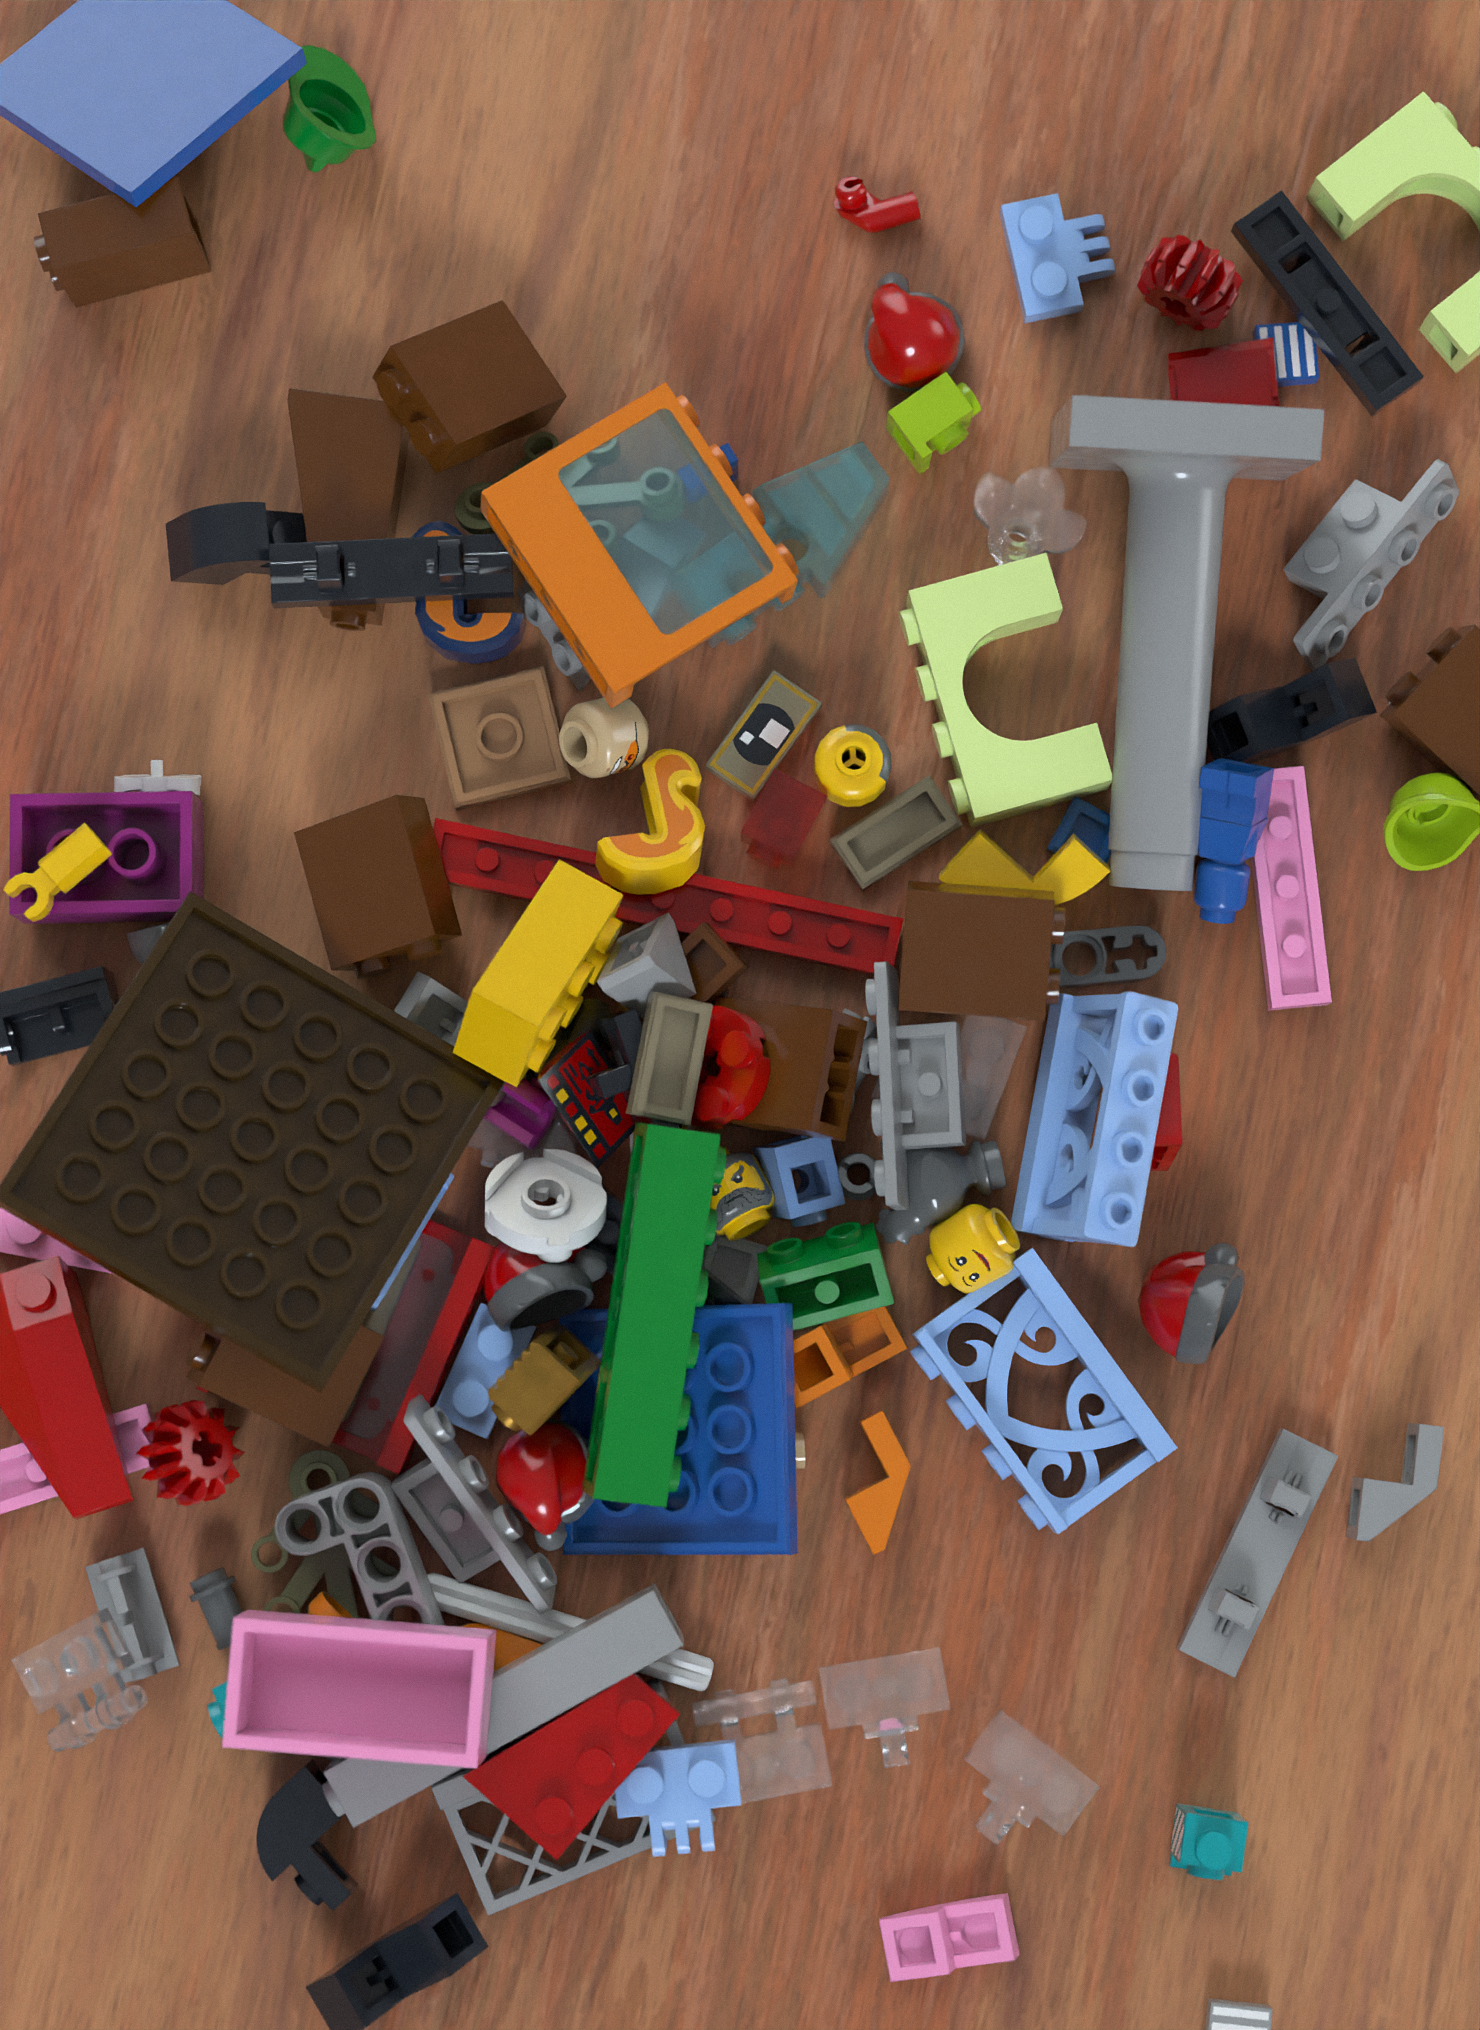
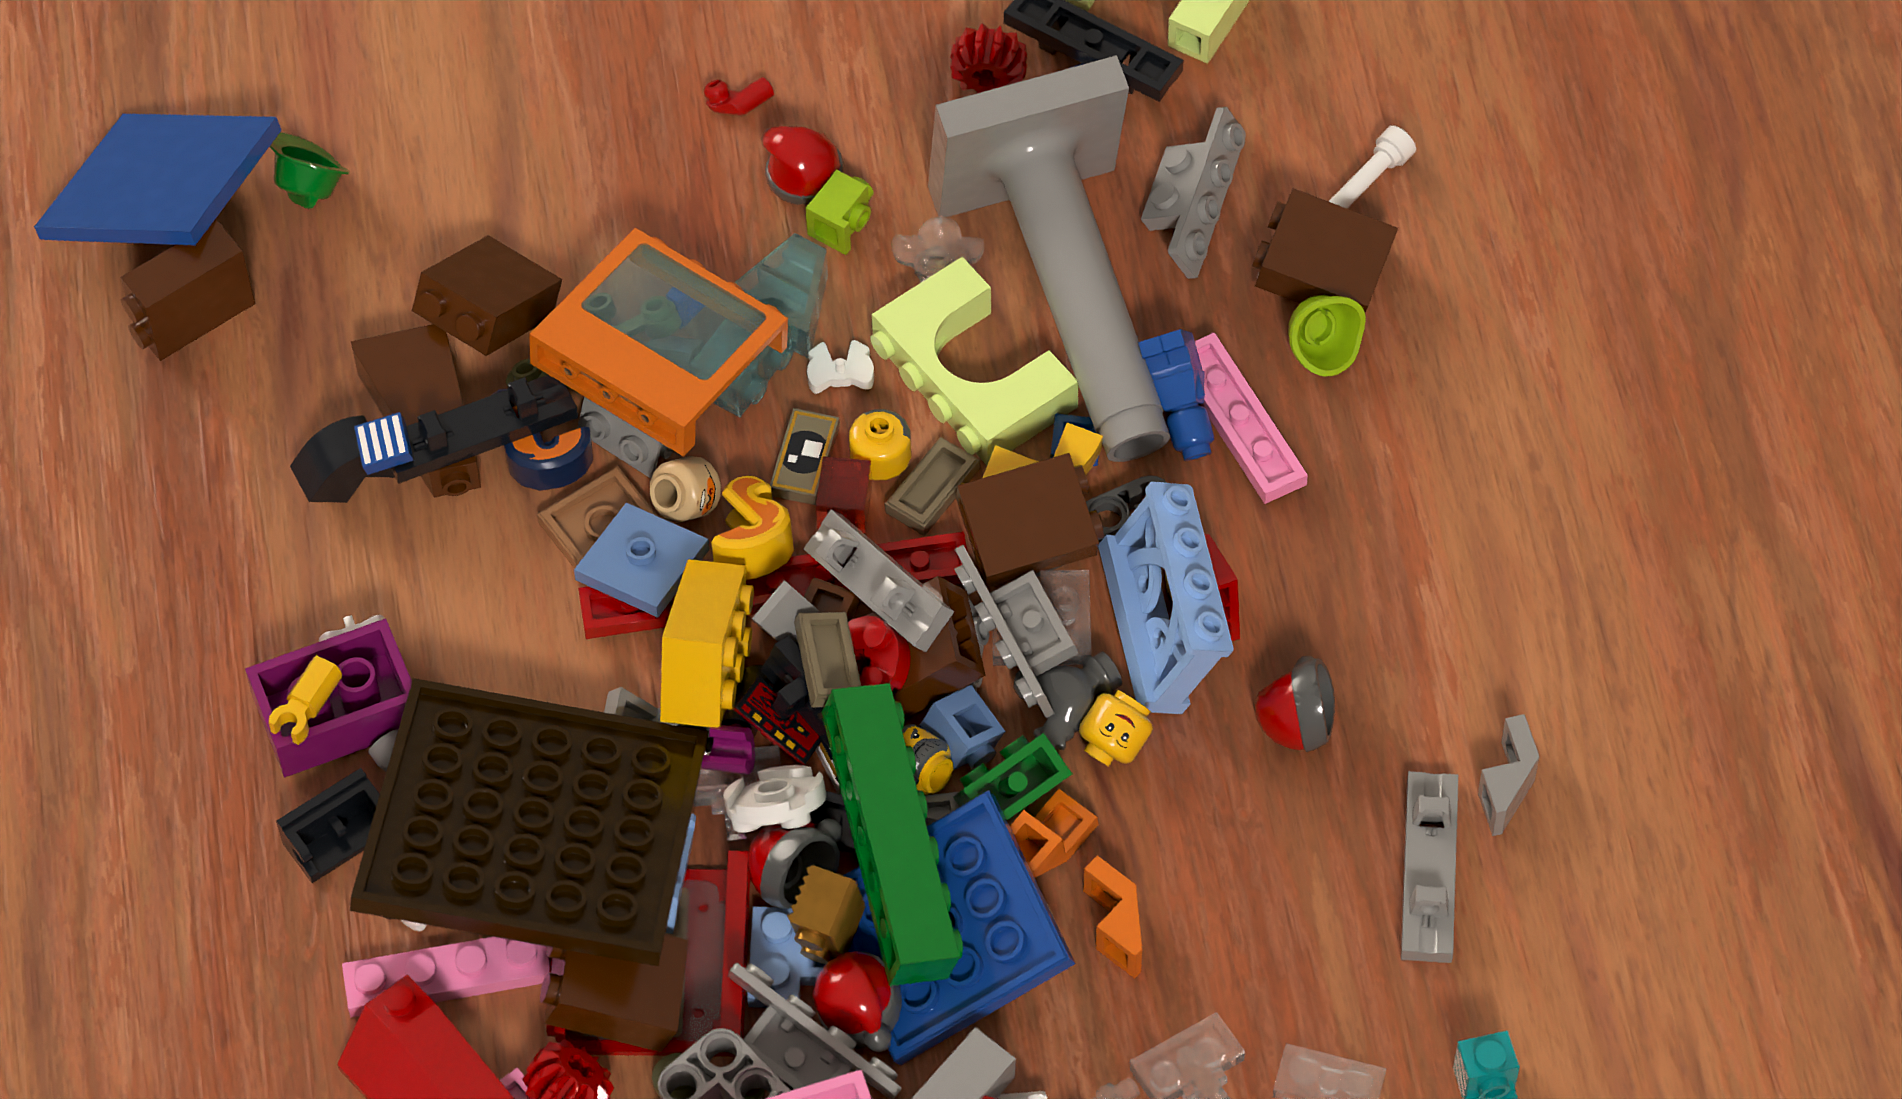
camera: 20 degrees left, 25 degrees down
reddish brown brick [294,795,462,979] -> none
dark grey pin [837,1153,876,1201] -> none
light blue fence [910,1248,1177,1534] -> none
light blue hinge [999,193,1116,323] -> none
black brick [1207,658,1377,764] -> none
none -> blue tile [354,412,414,475]
none -> medium blue plate [574,502,710,617]
none -> light grey hinge [804,509,954,652]
none -> white piece [807,340,874,394]

